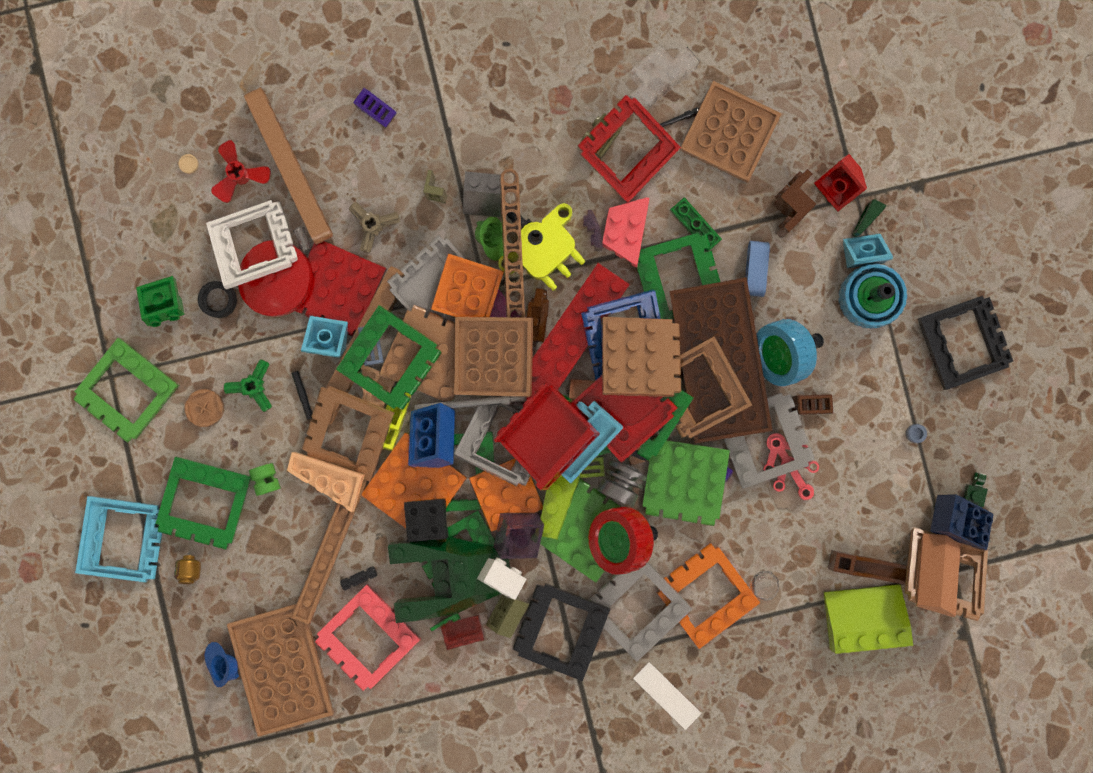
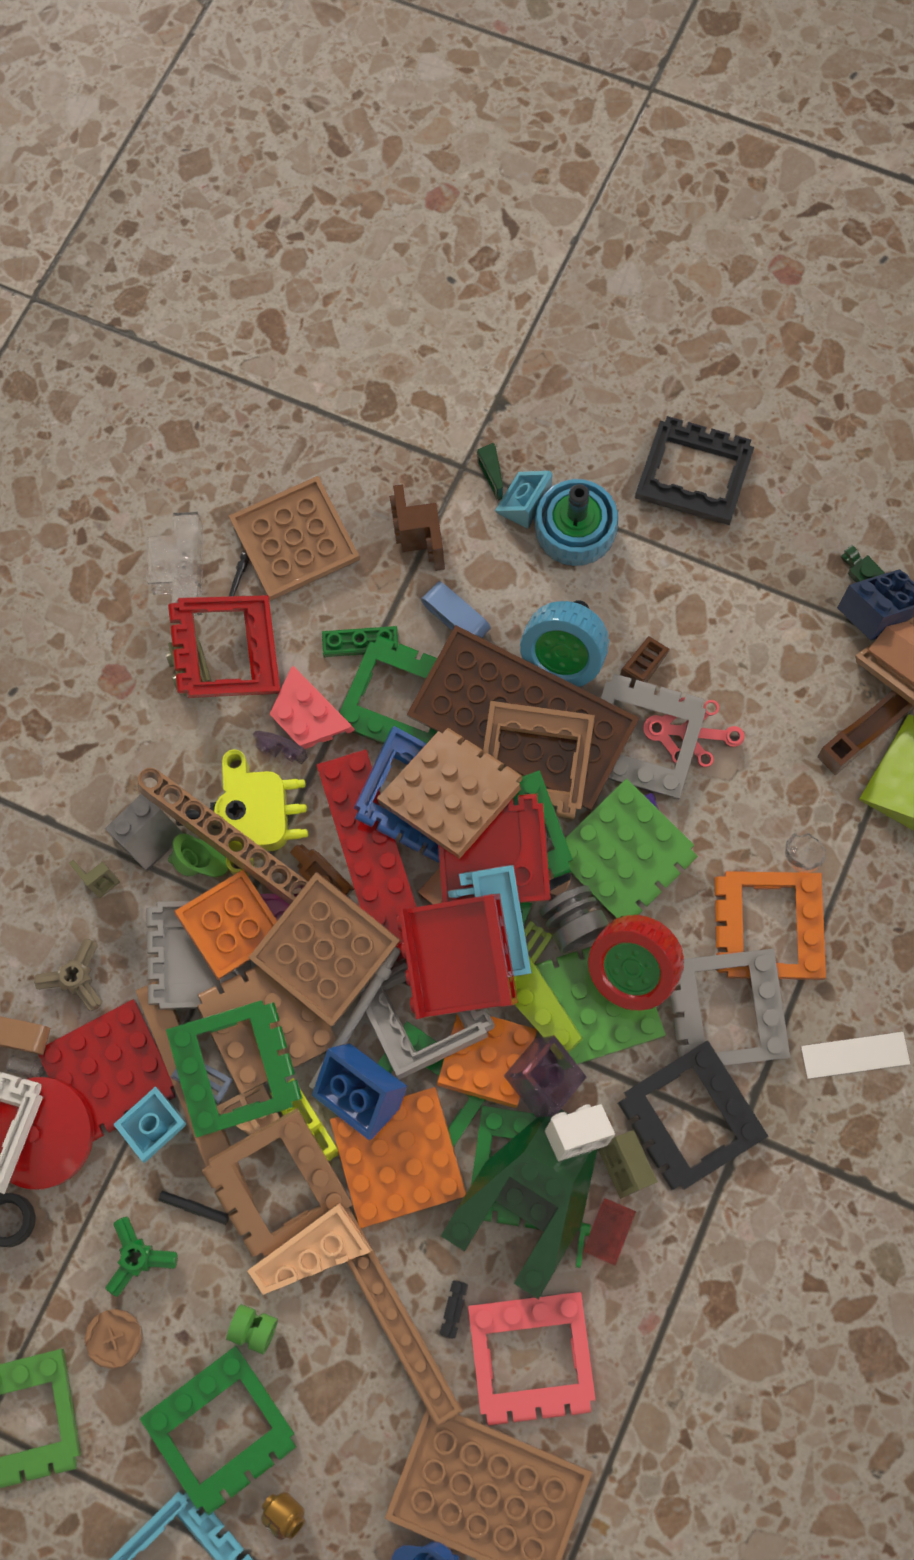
camera: 45 degrees left, 15 degrees down
black brick [404,499,449,542] -> none
red slope [814,154,867,212] -> none
sand blue tile [906,424,927,443] -> none

